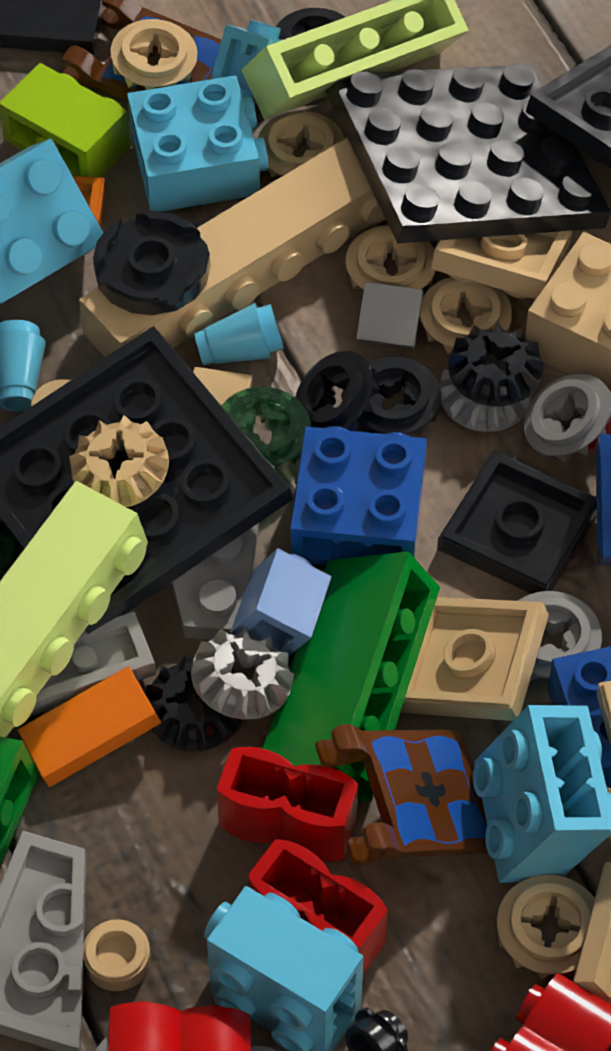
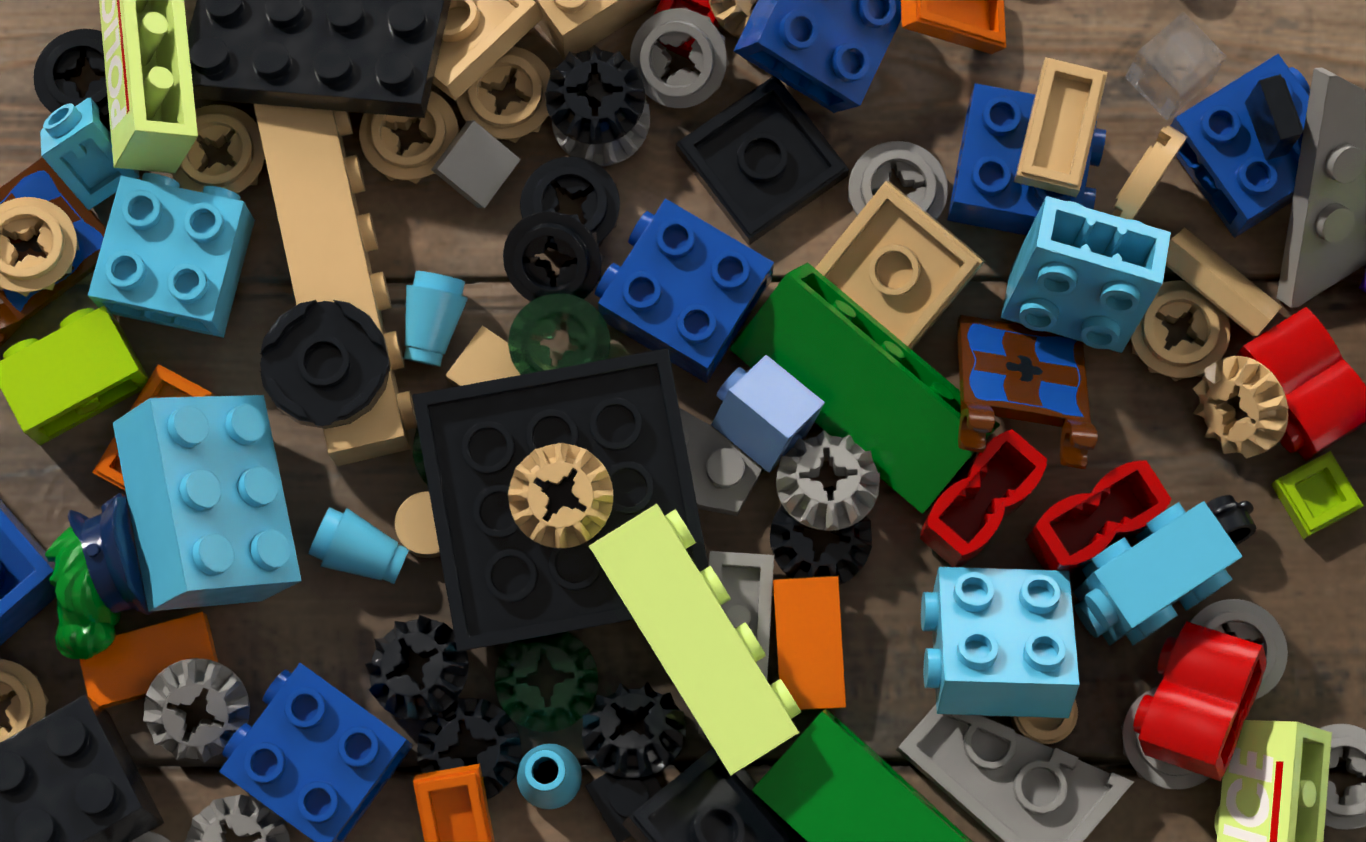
camera: 65 degrees left, 20 degrees up
none -> medium azure brick [921,567,1080,718]
none -> tan gear [1193,356,1288,459]

